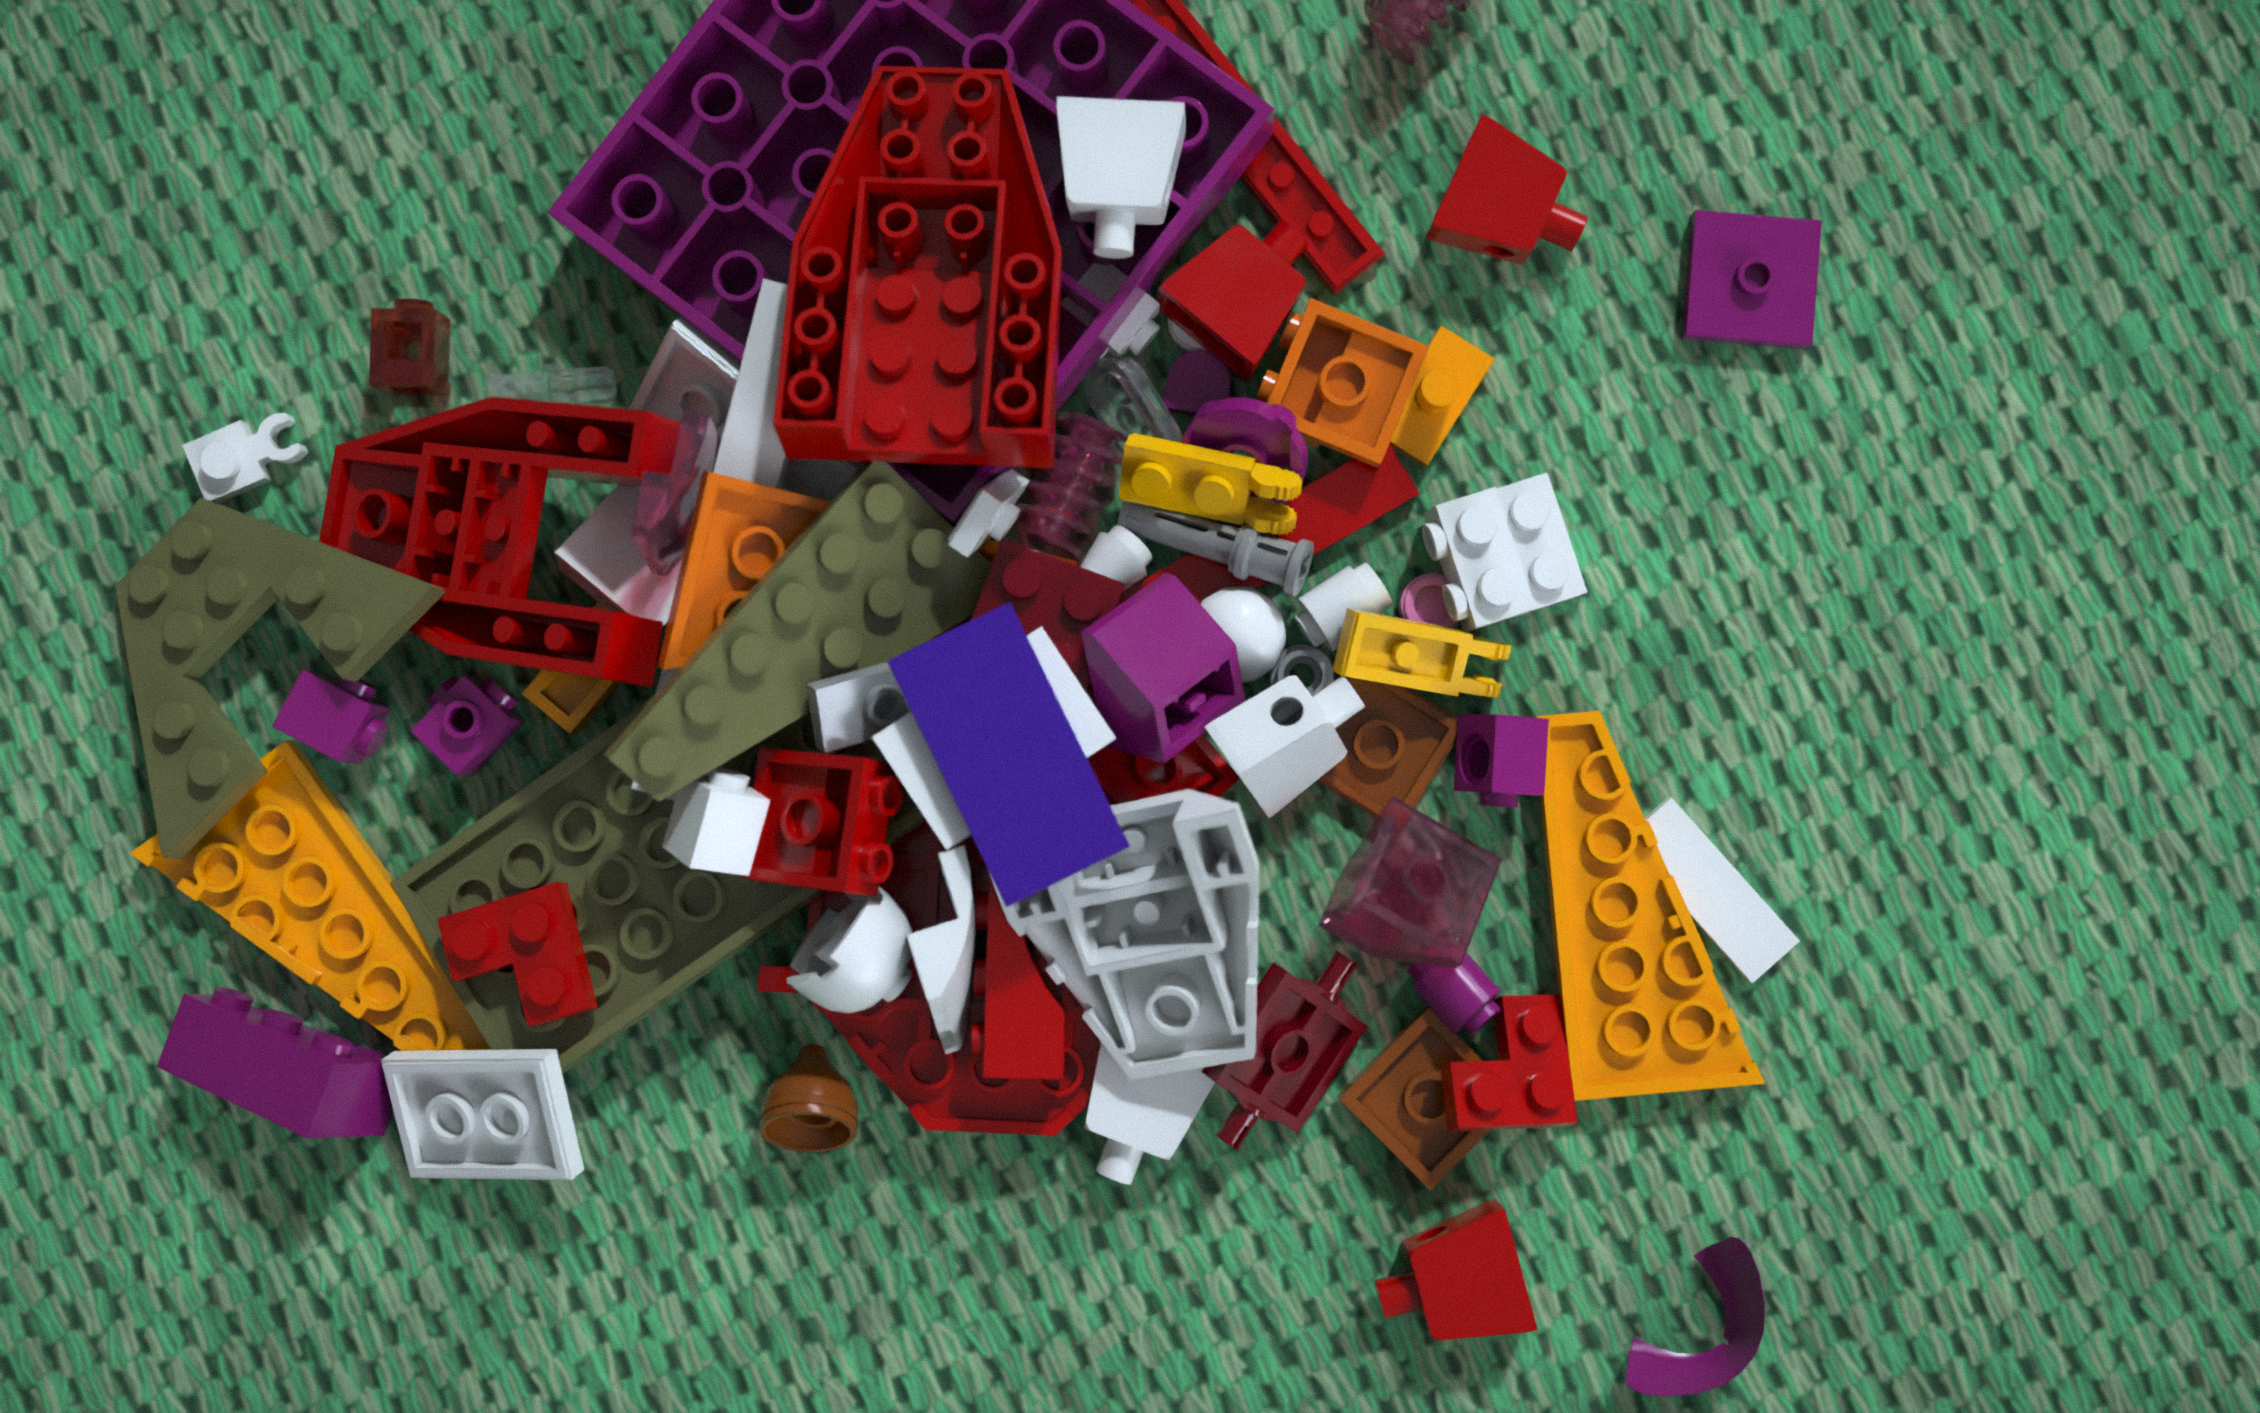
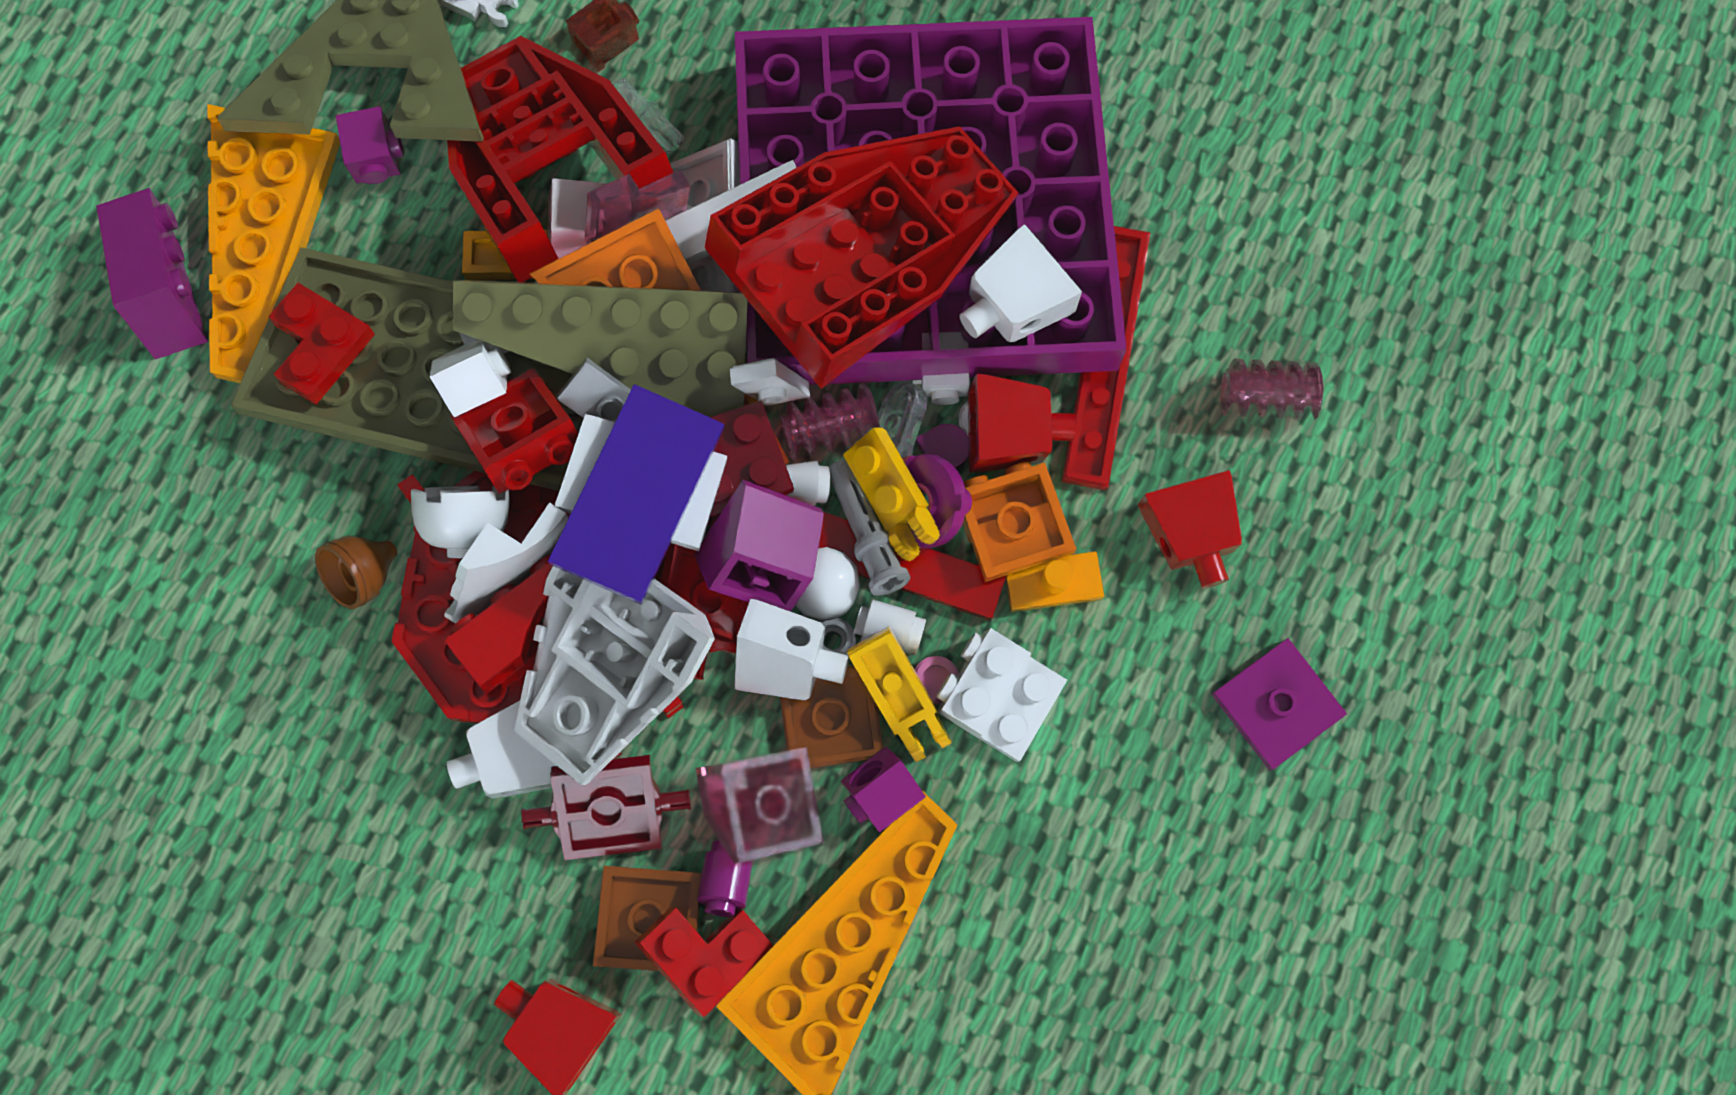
camera: 40 degrees right, 10 degrees down
white tile [381,1049,584,1180] -> none
magenta brick [411,675,526,776] -> none
white tile [1645,797,1800,983] -> none

